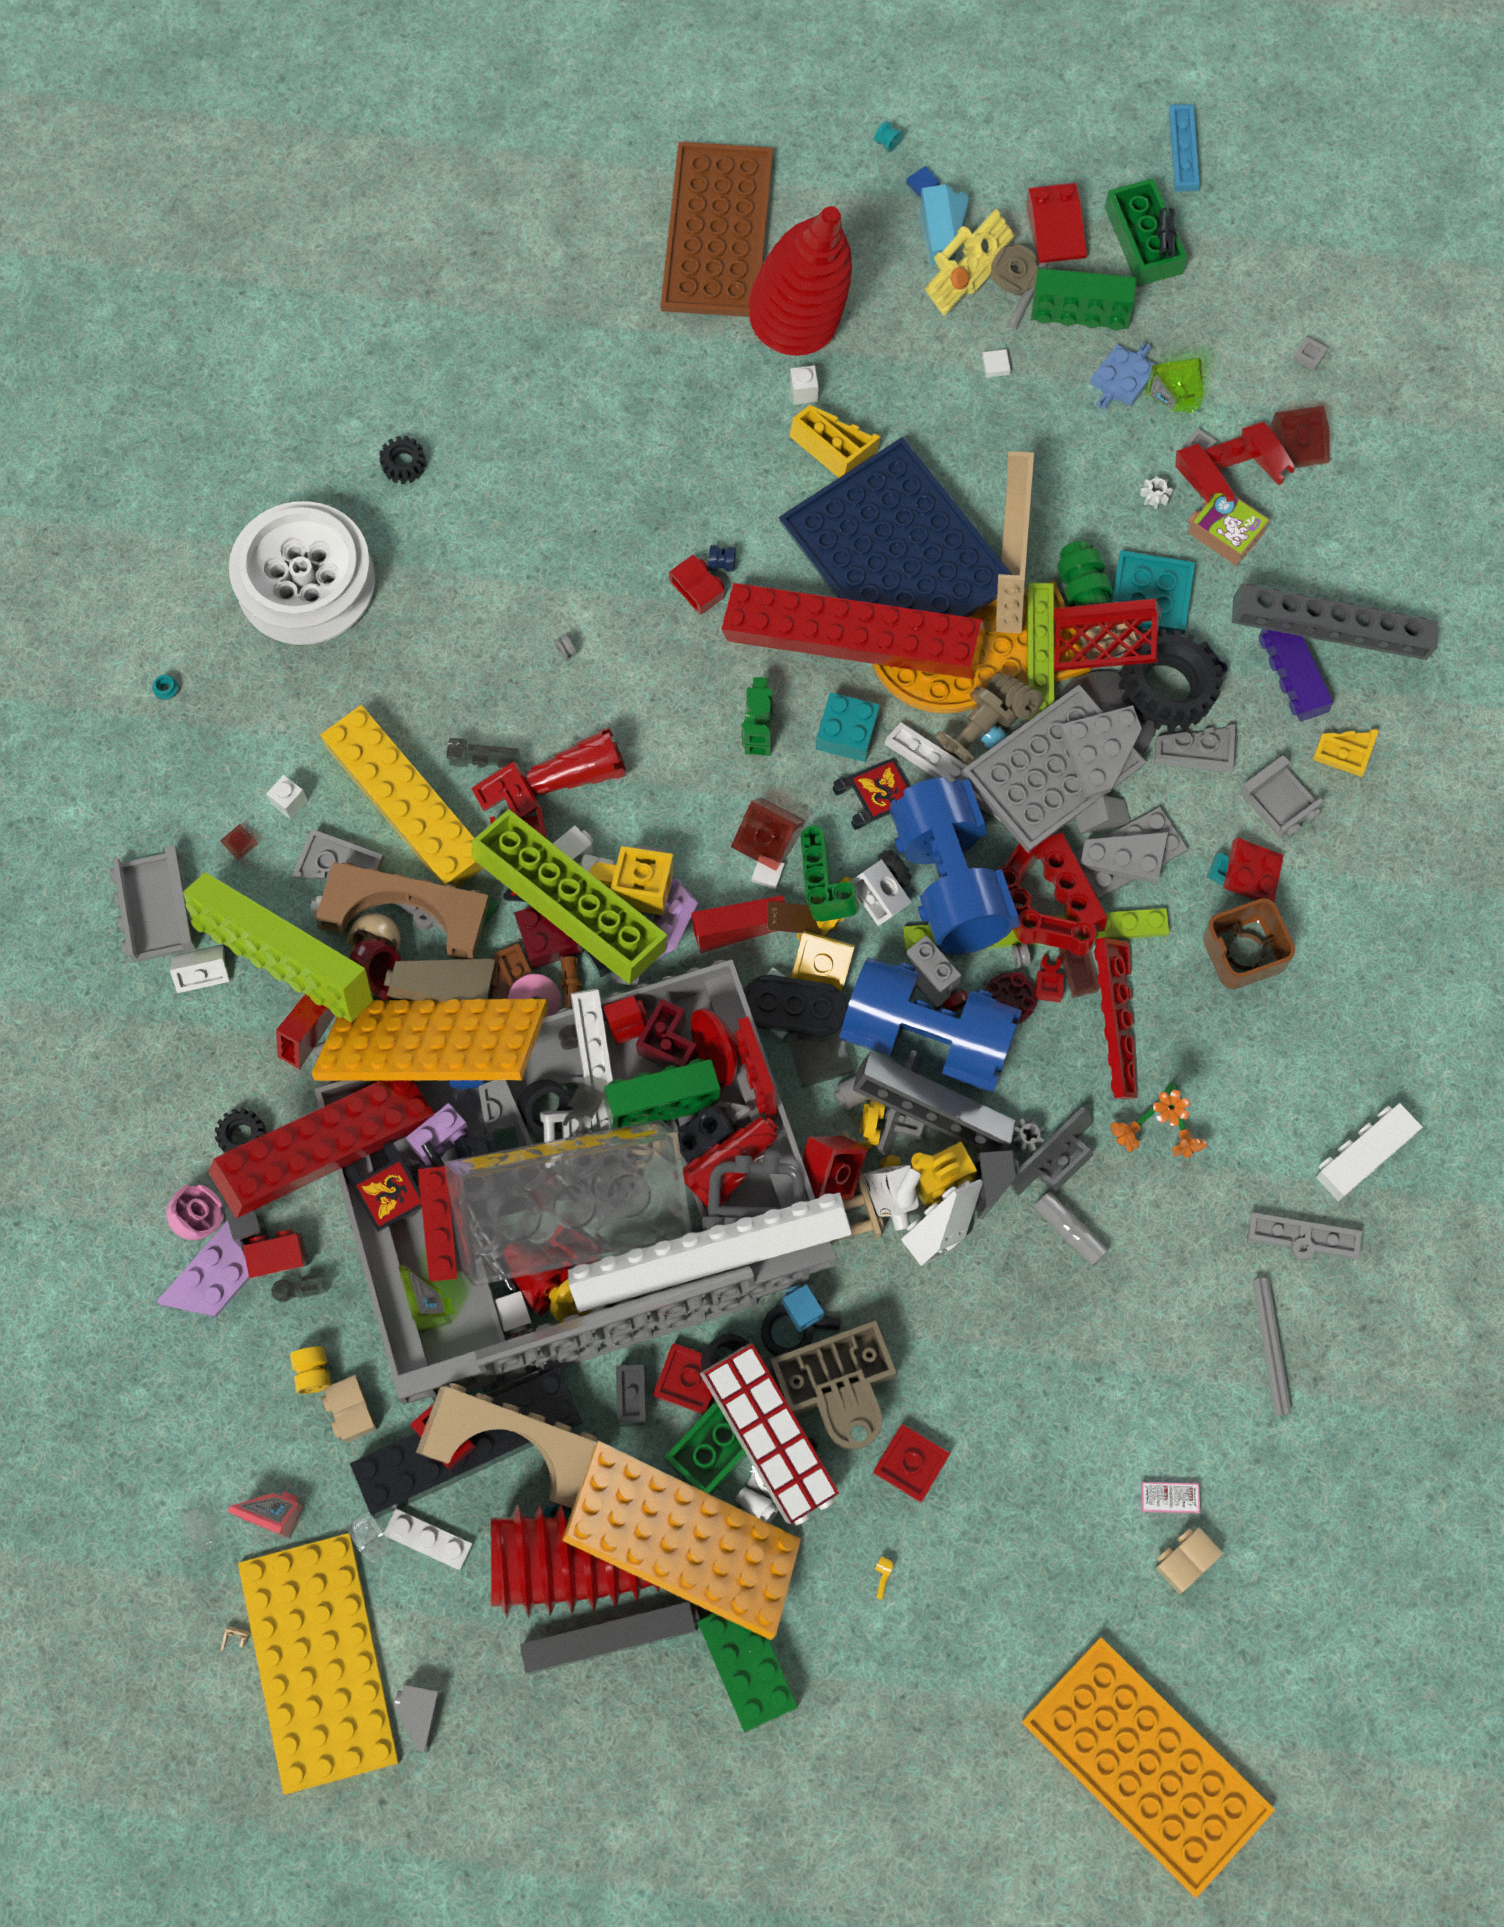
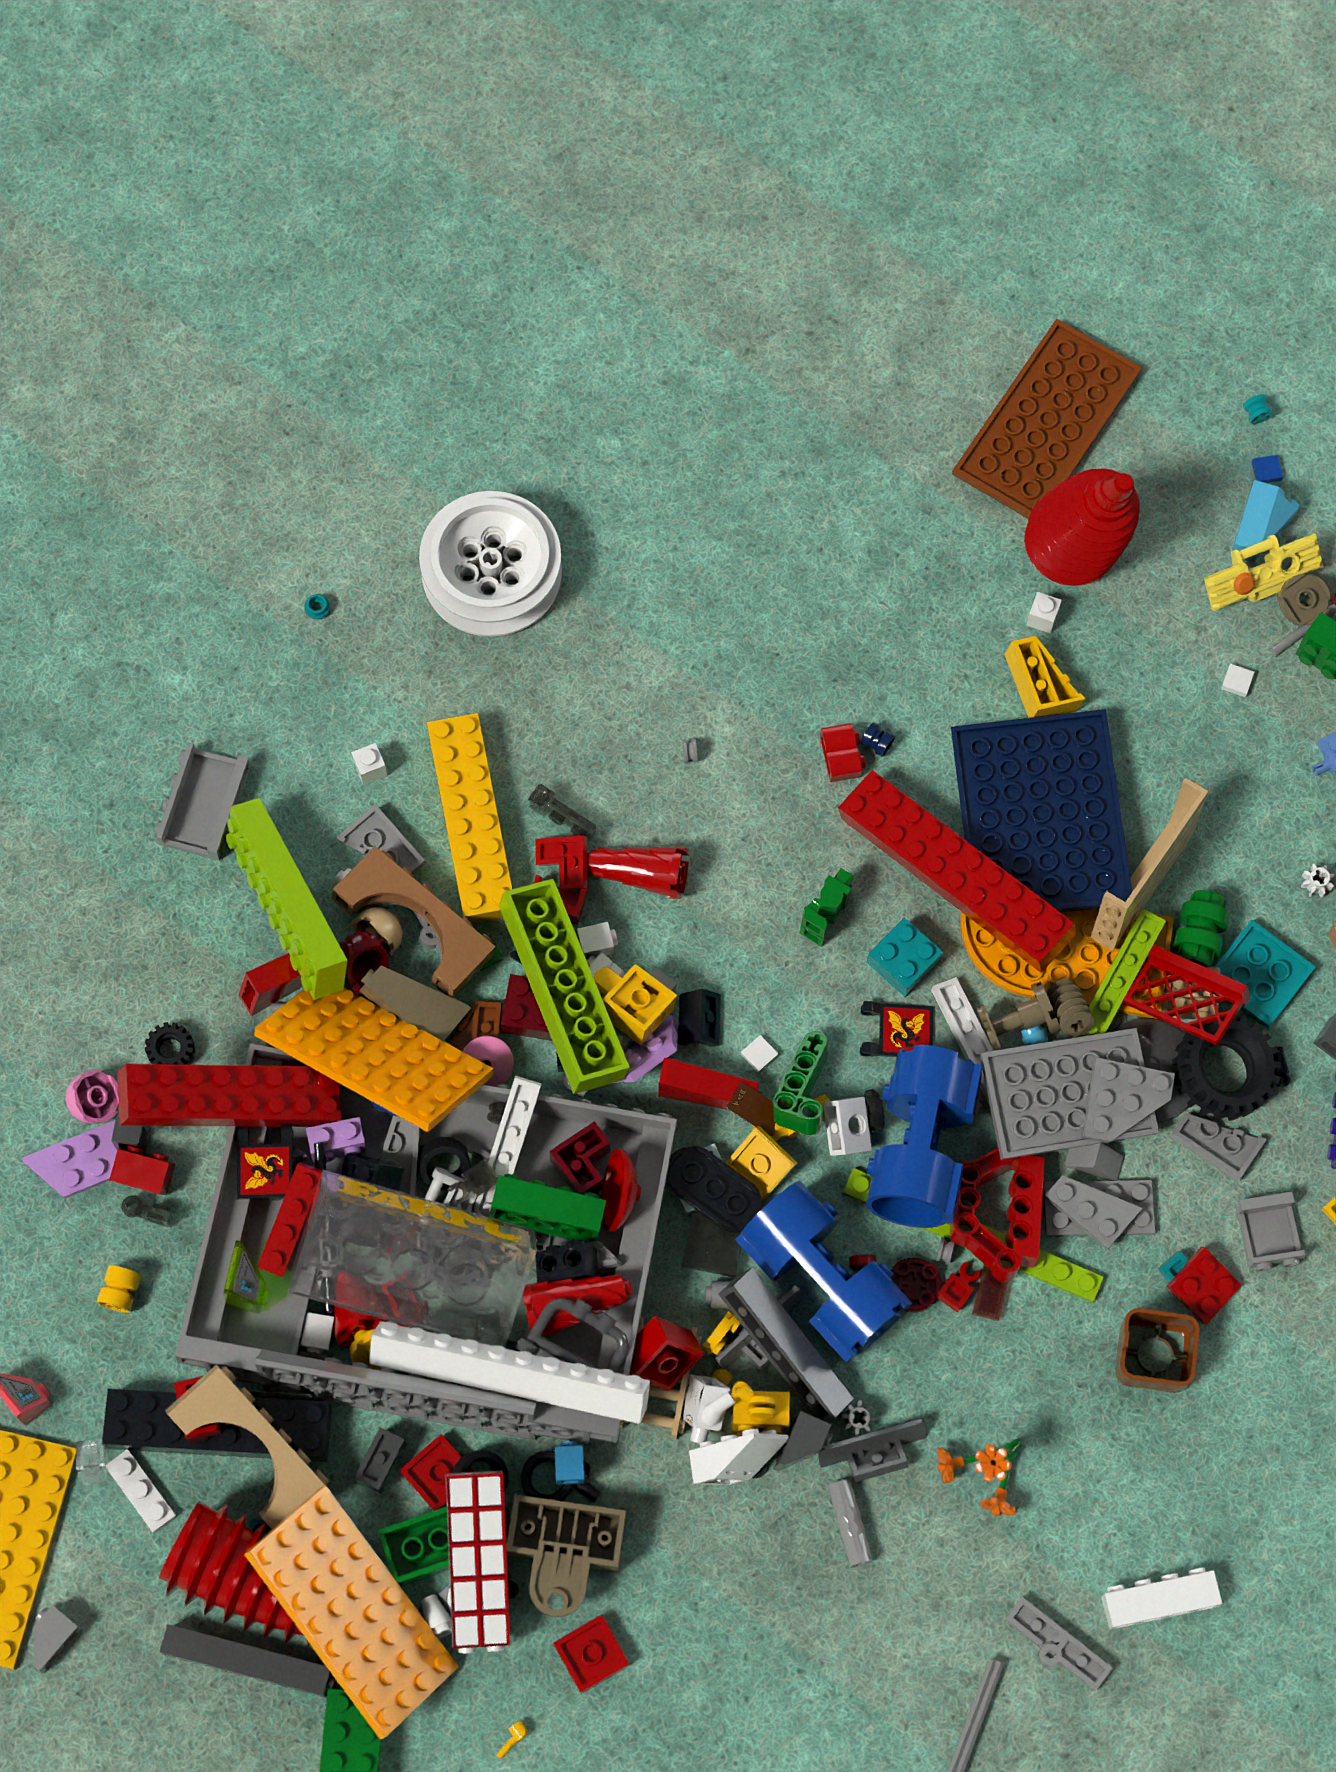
camera: 25 degrees right, 0 degrees up
white panel [170,945,230,993] -> none
clear red plate [220,824,258,861] -> none
tan brick [322,1375,377,1443] -> none
black tyre [379,436,426,484] -> none
dark orange pin [560,956,582,1009] -> none
red brick [603,995,648,1046] -> none
clear red slope [731,797,806,871] -> none
red plate [735,1016,777,1120] -> none
light grey panel [906,936,961,1010] -> none
red wing [1094,937,1137,1100] -> none
none -> black panel [678,988,721,1047]

